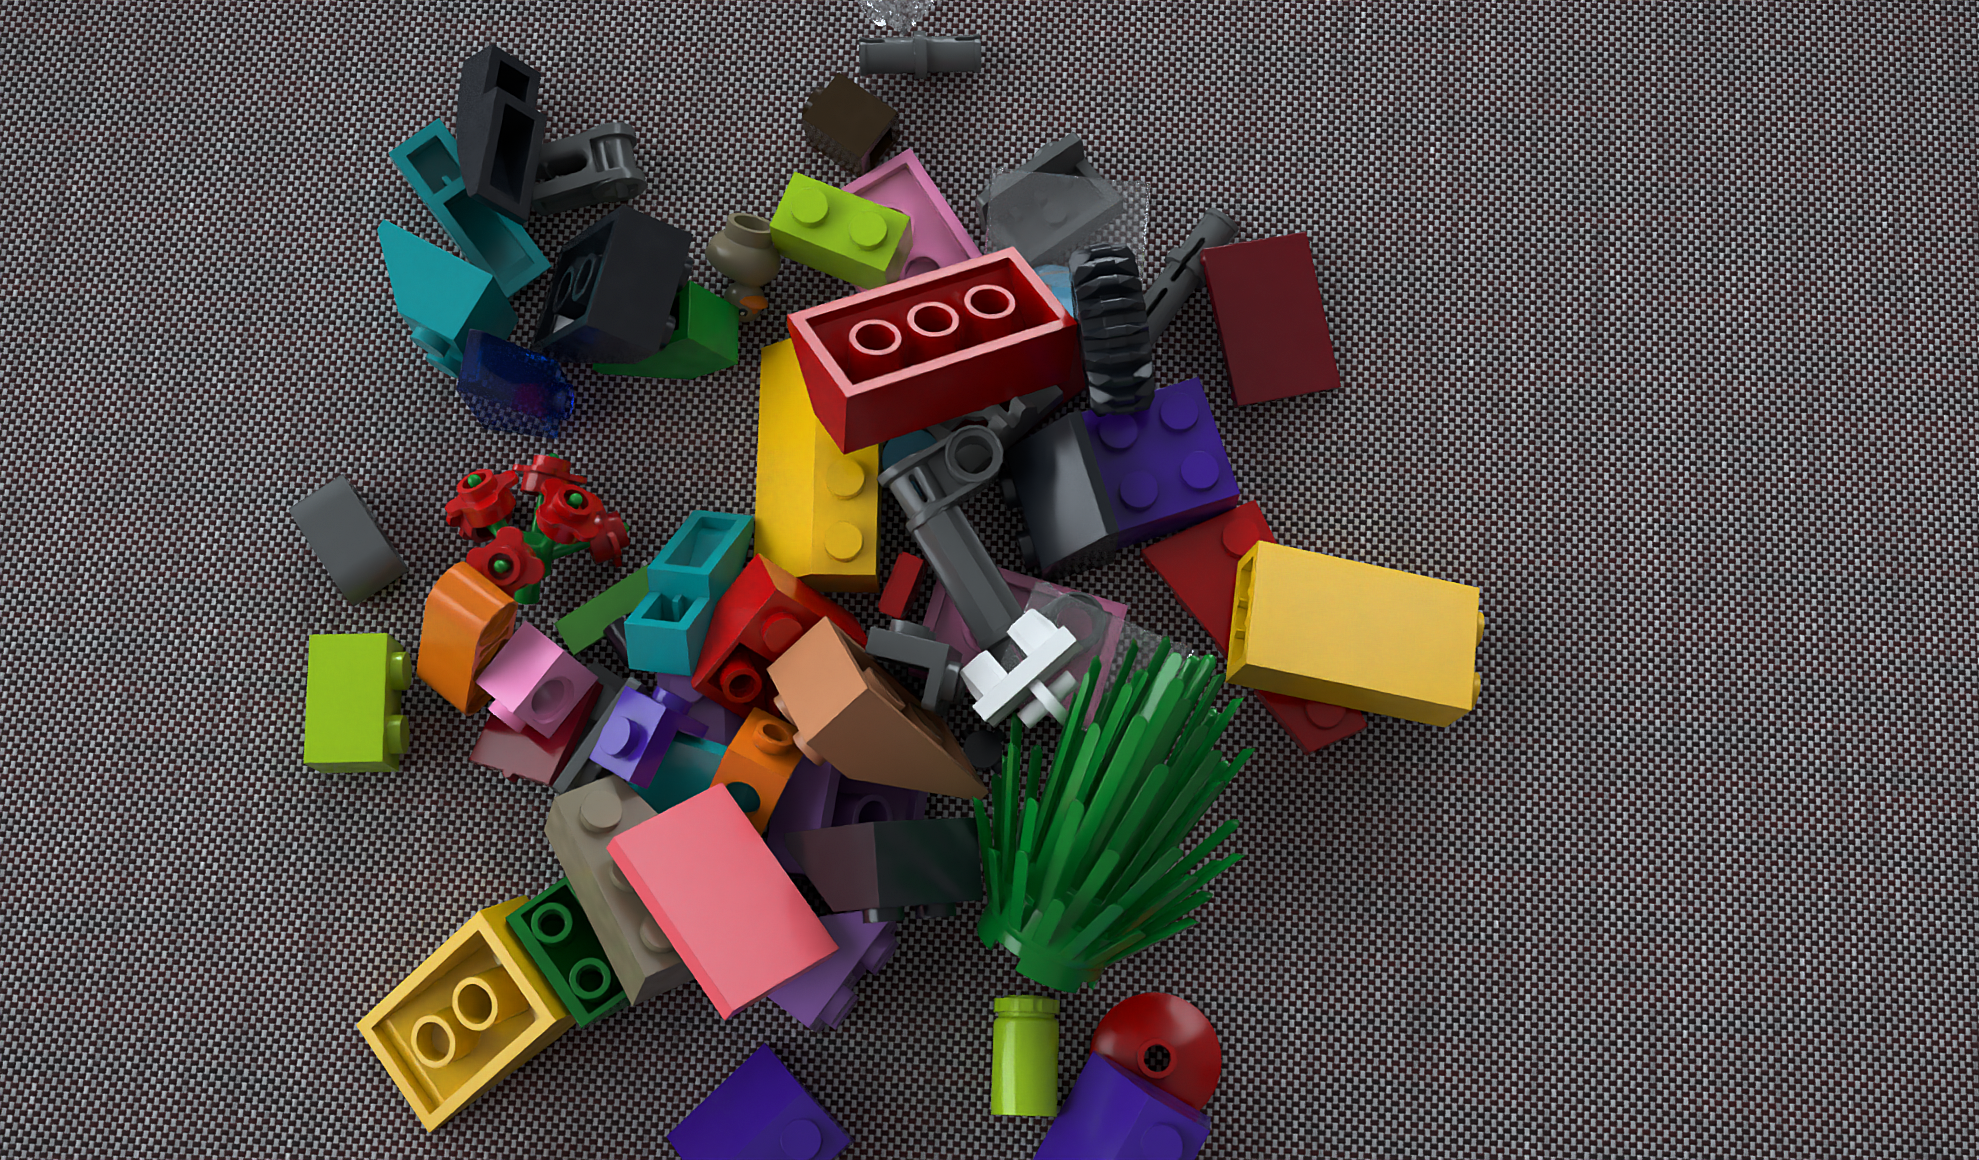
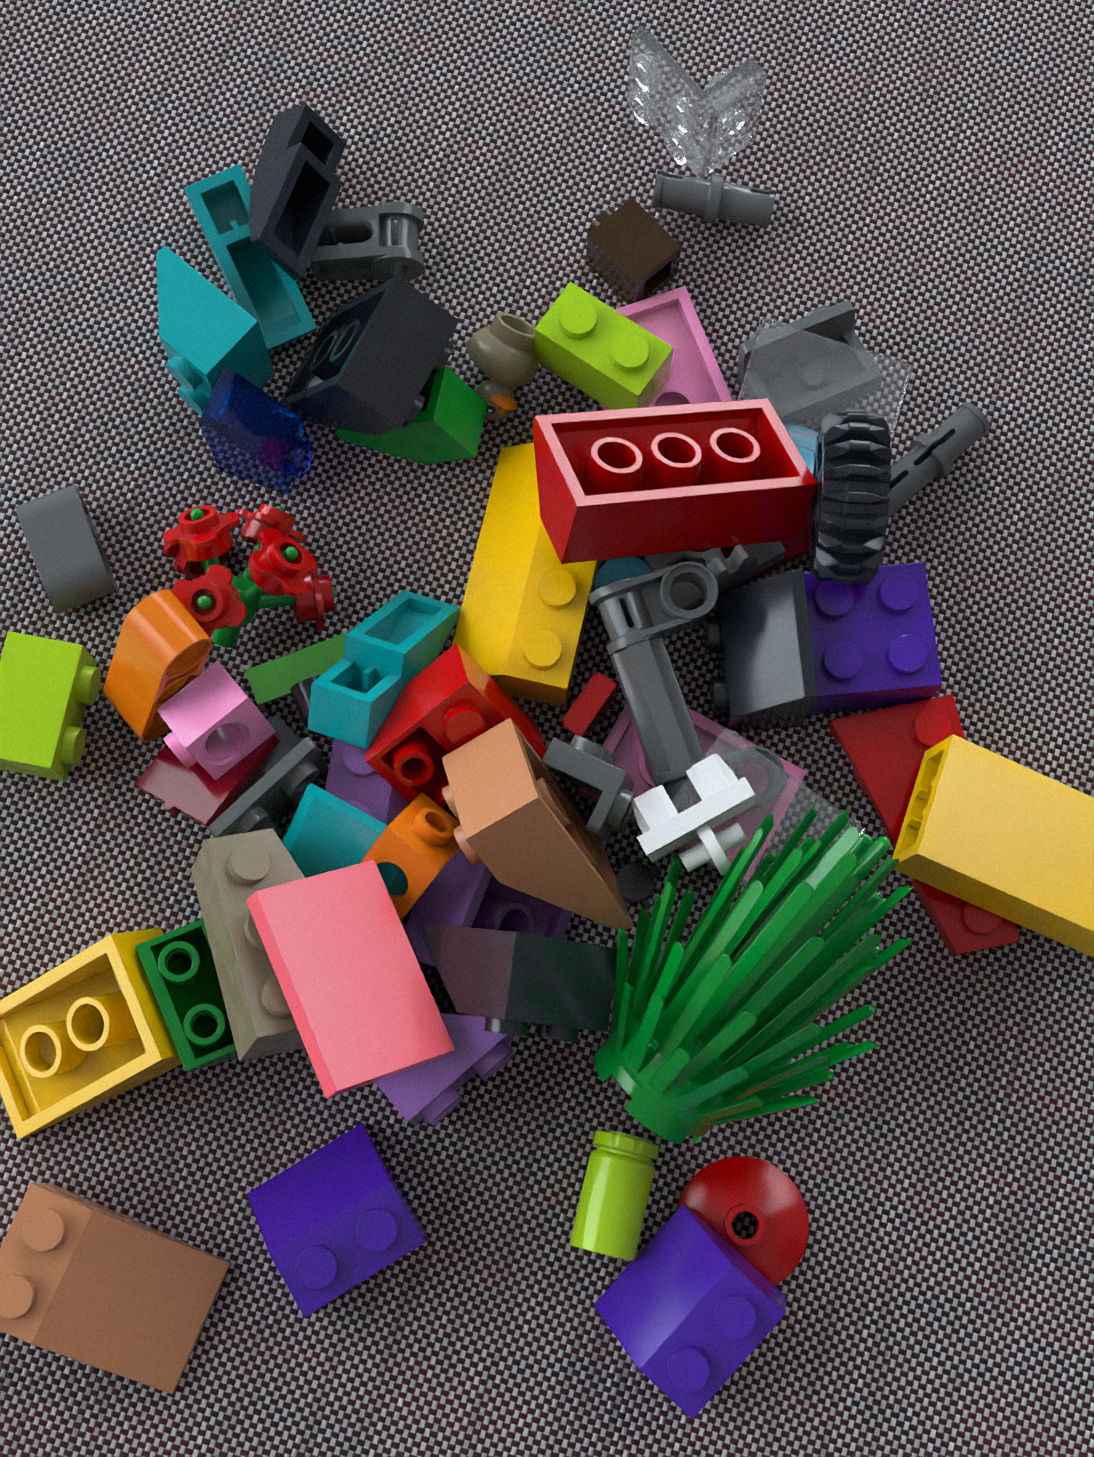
camera: 10 degrees right, 0 degrees up
dark purple bracket [589,686,709,789] -> none
dark red piece [1200,231,1341,408] -> none

